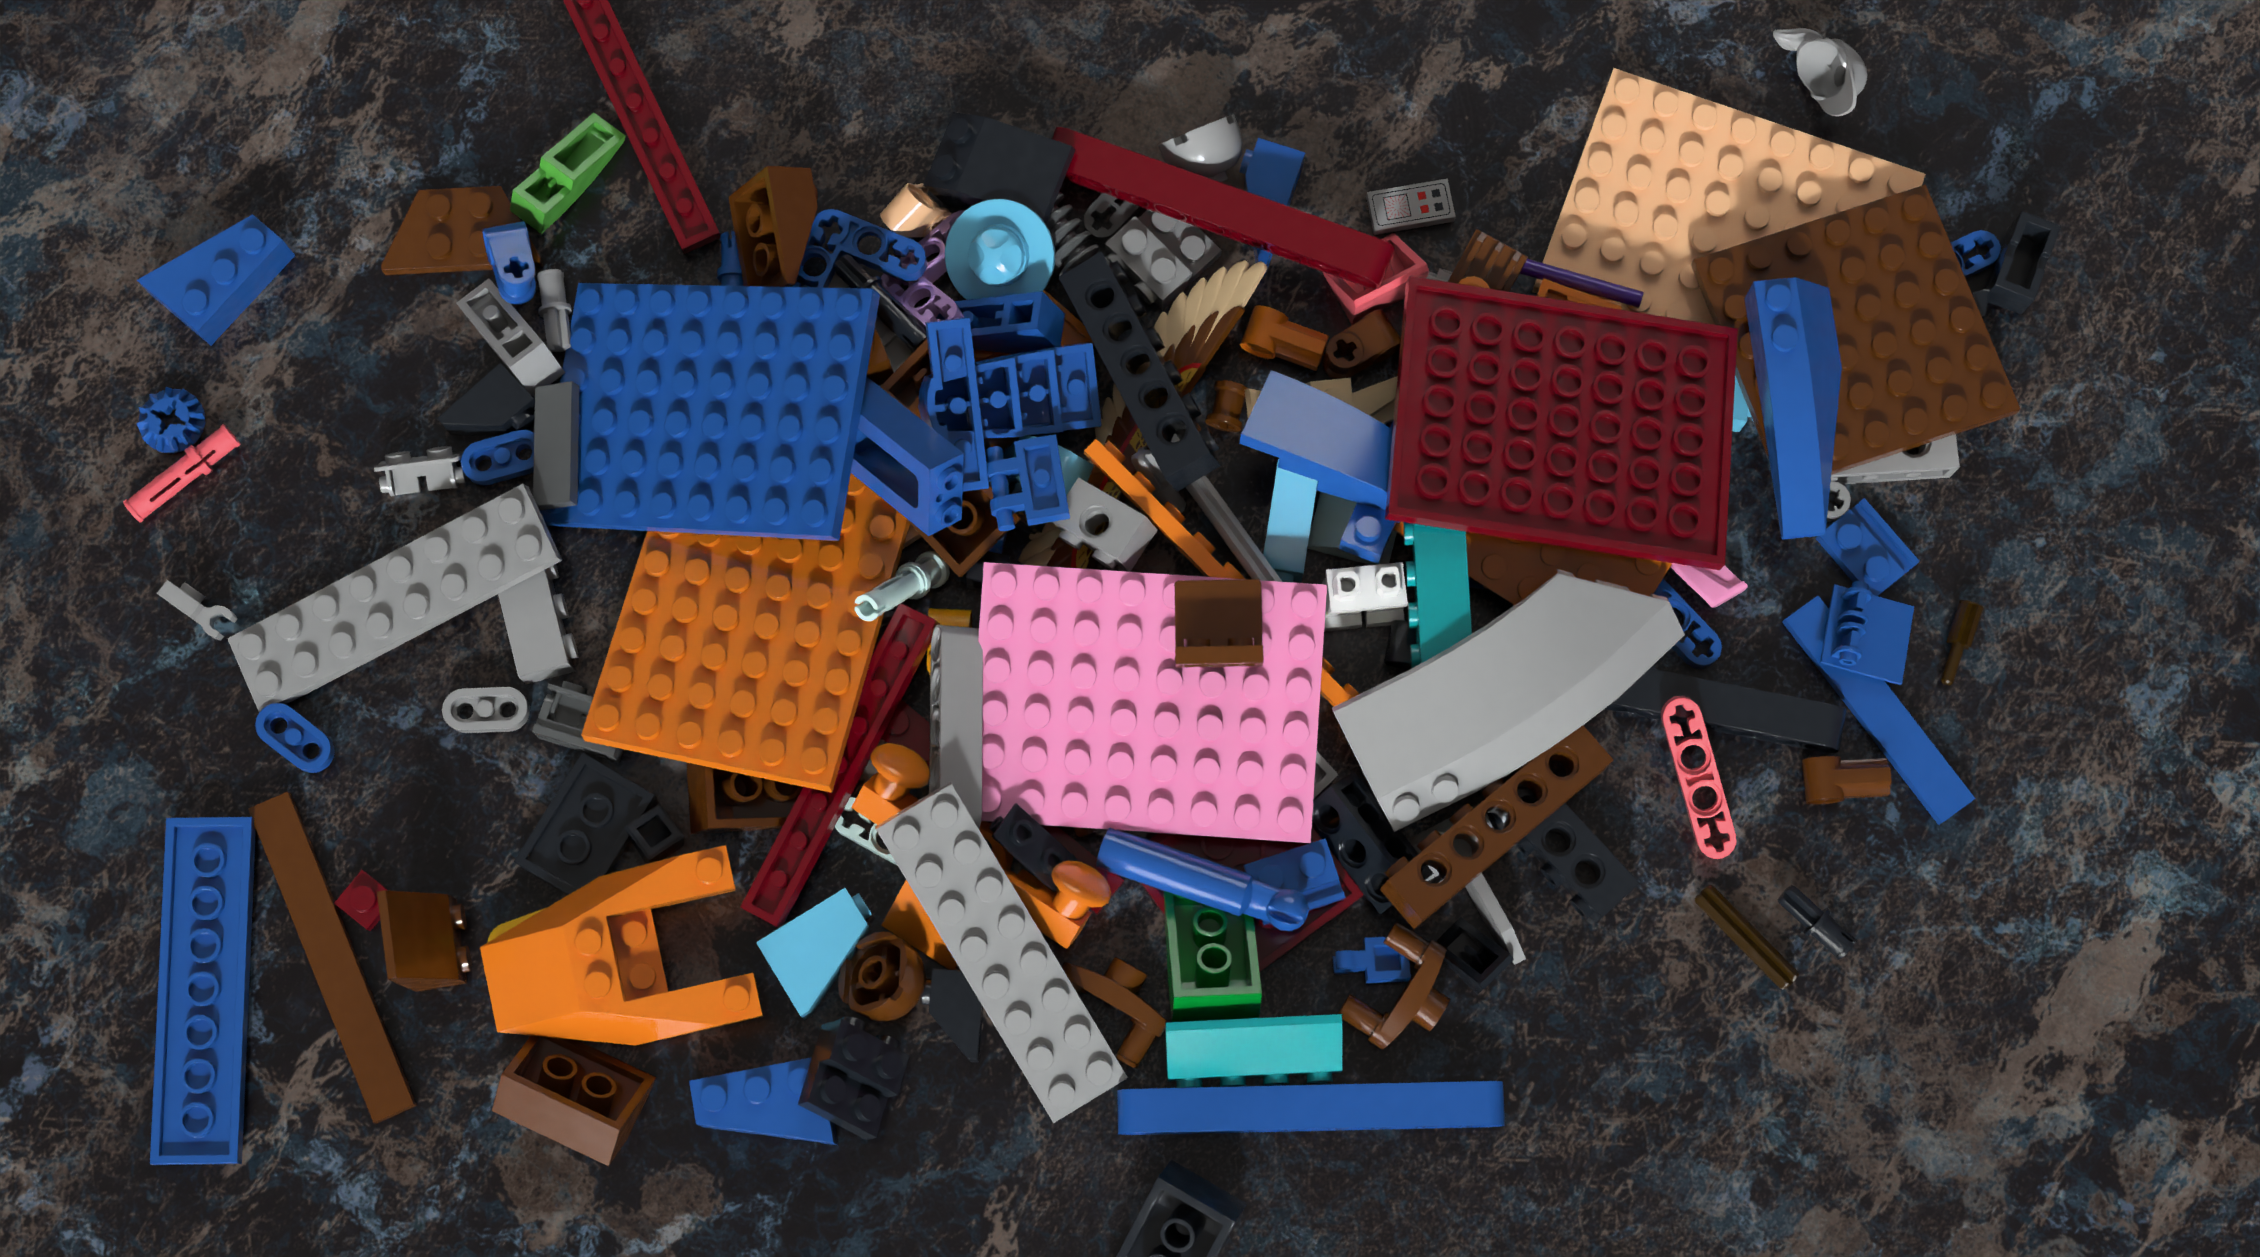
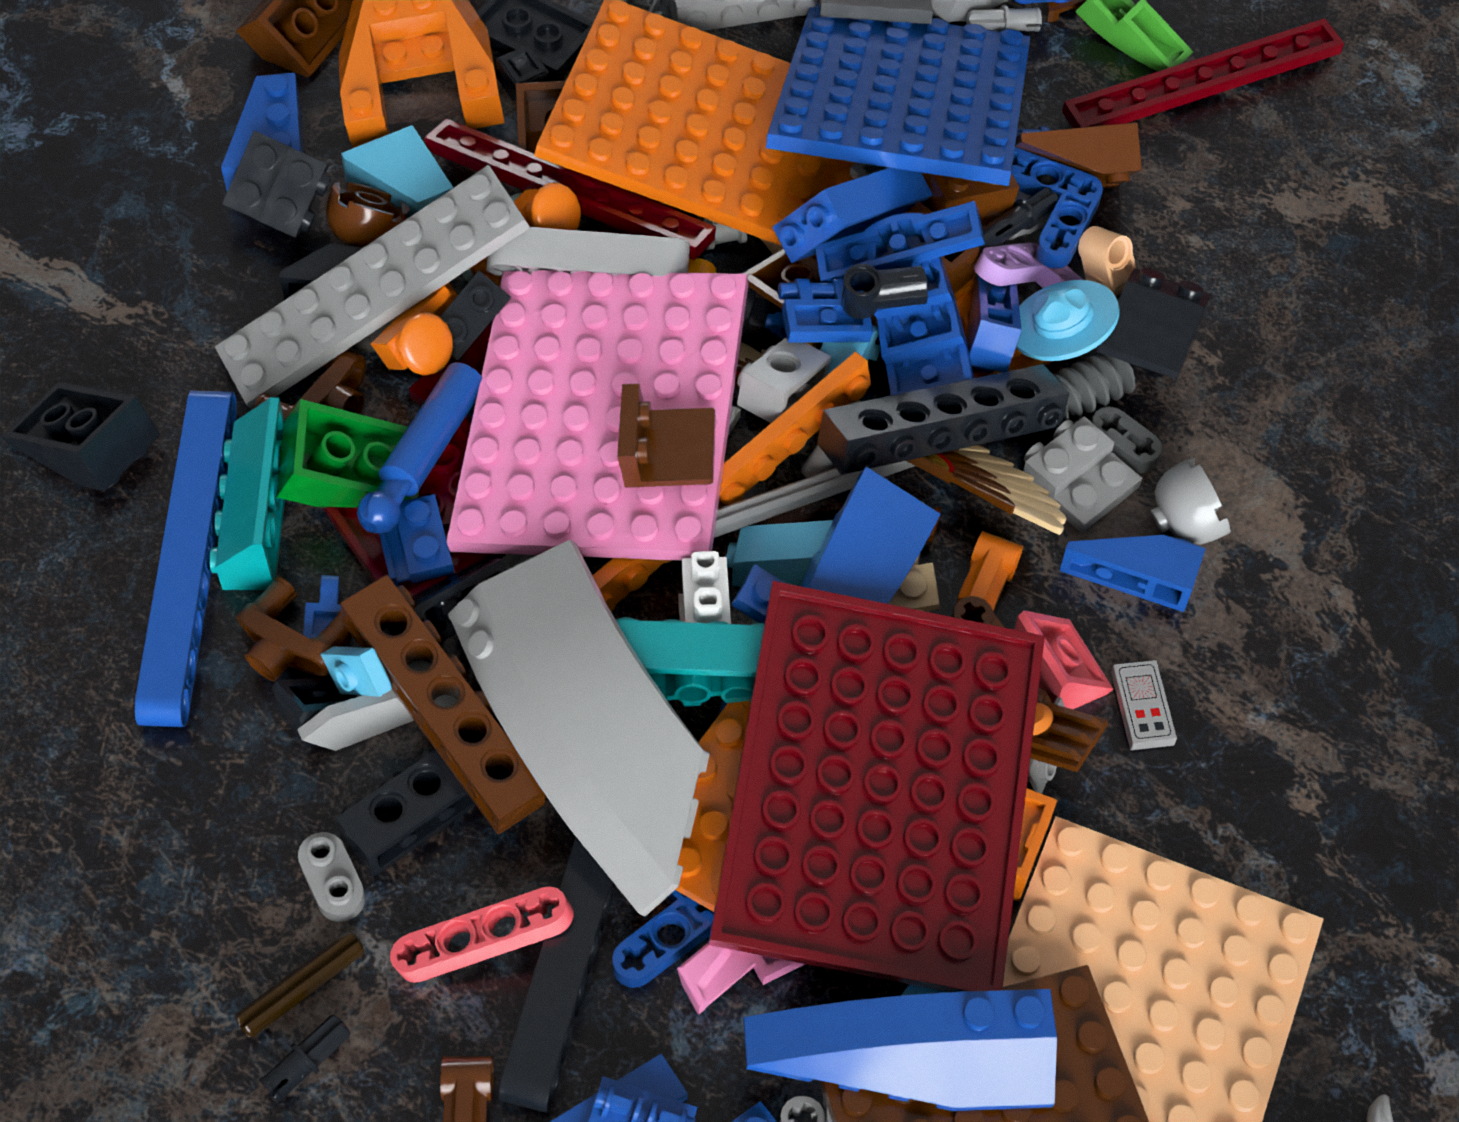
camera: 90 degrees right, 20 degrees down
light aqua pin [854,551,950,621] -> none
dark red beam [1051,127,1395,289] -> none
dark purple piece [1520,259,1644,308] -> none
none -> light grey plate [298,832,365,922]
none -> medium azure plate [320,646,392,697]
none -> black piece [841,264,928,319]

